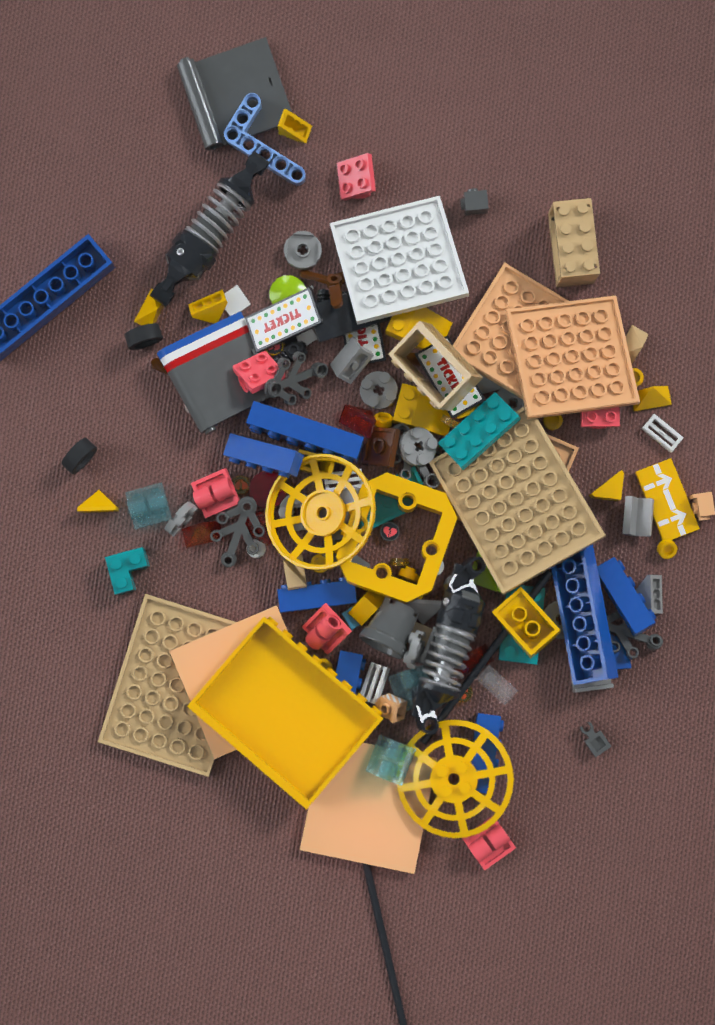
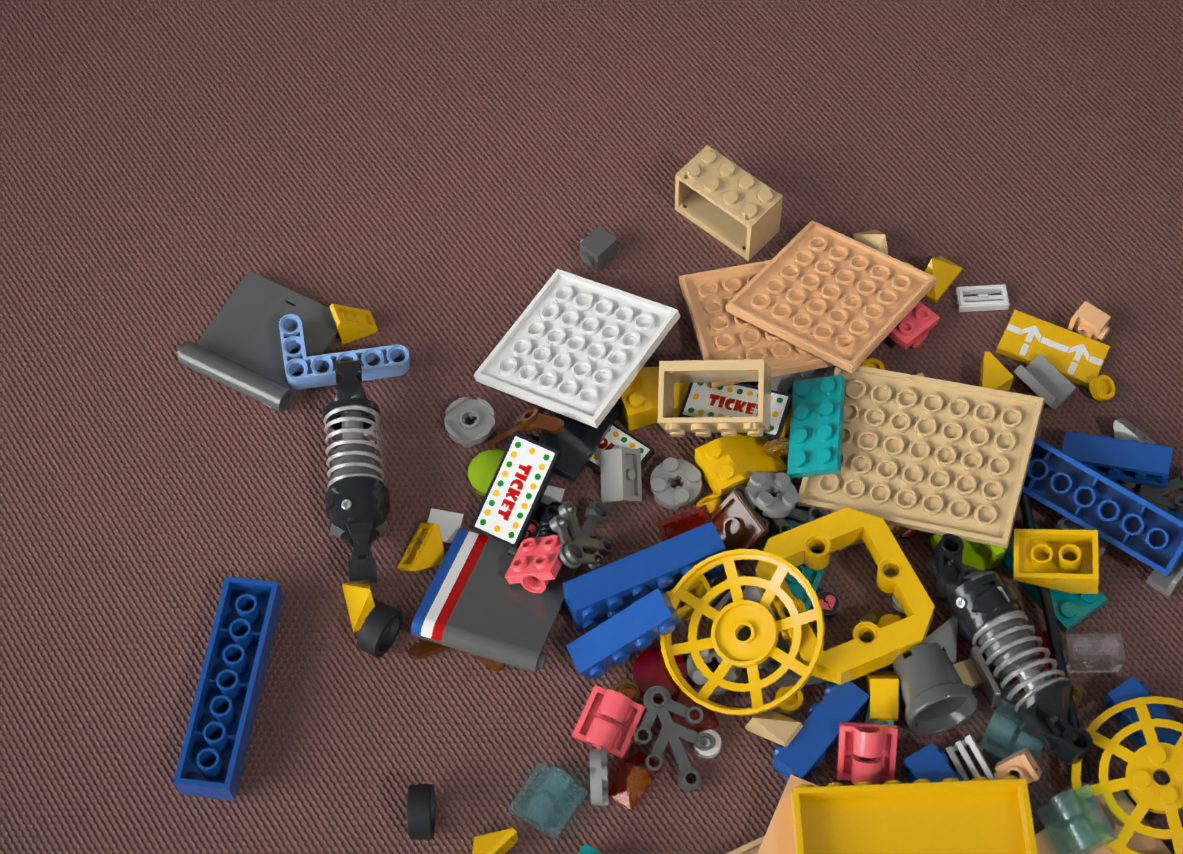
camera: 40 degrees left, 25 degrees down
coral plate [337,153,376,200] -> none
light grey plate [403,630,426,670] -> none

